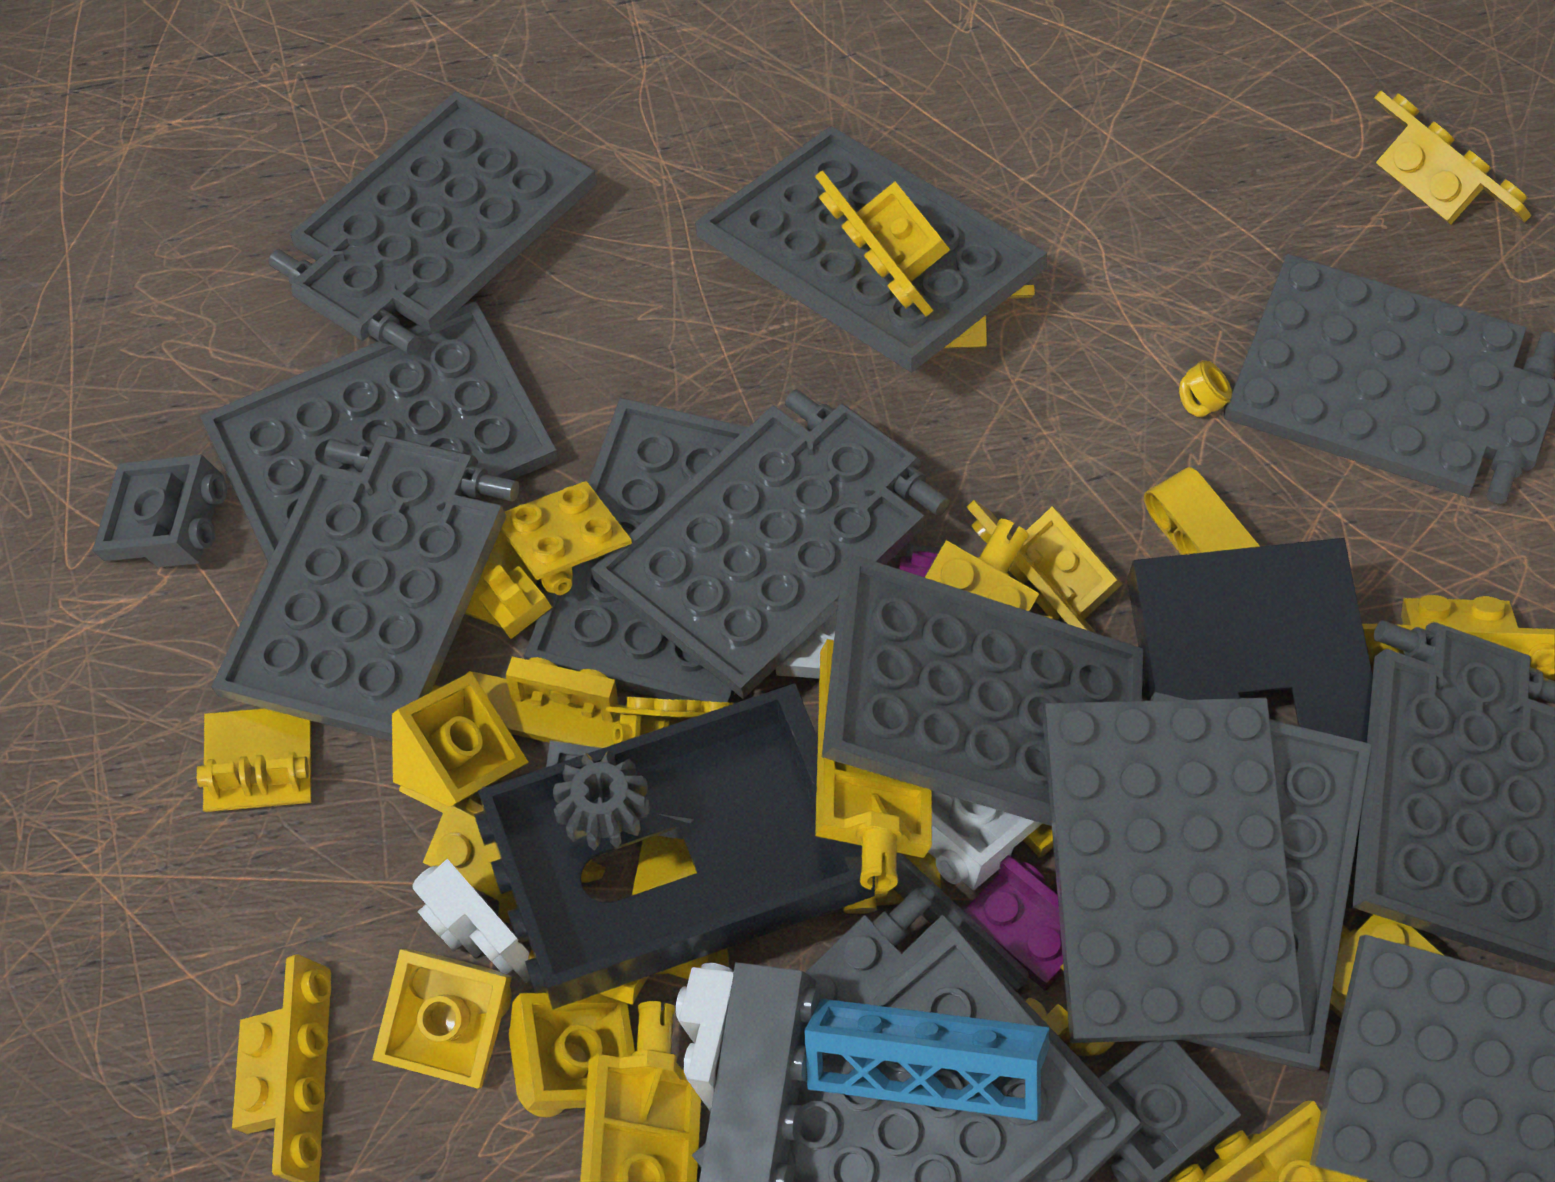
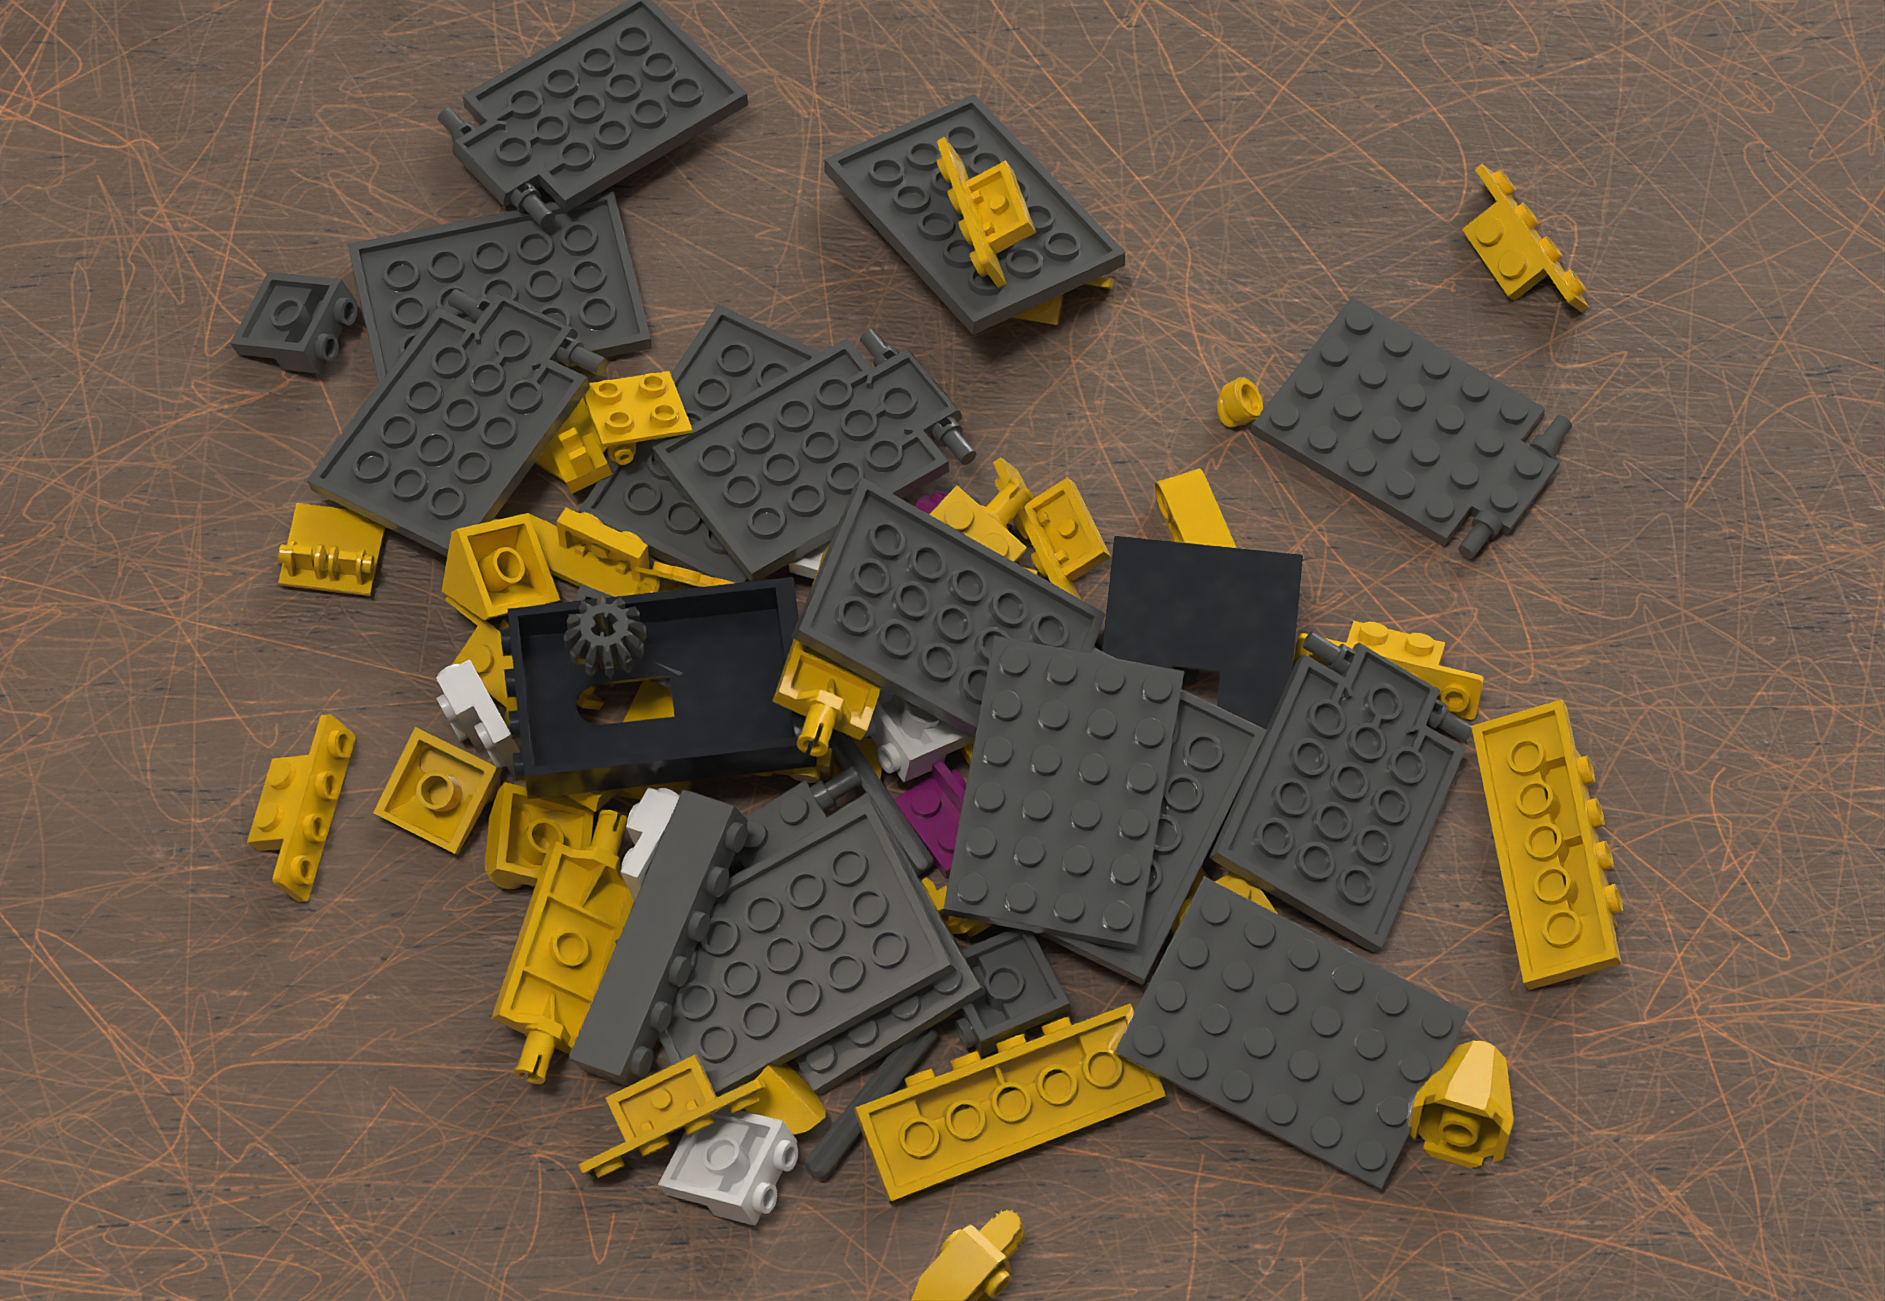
camera: 10 degrees right, 0 degrees up
dark azure fence [805,999,1049,1121] -> none

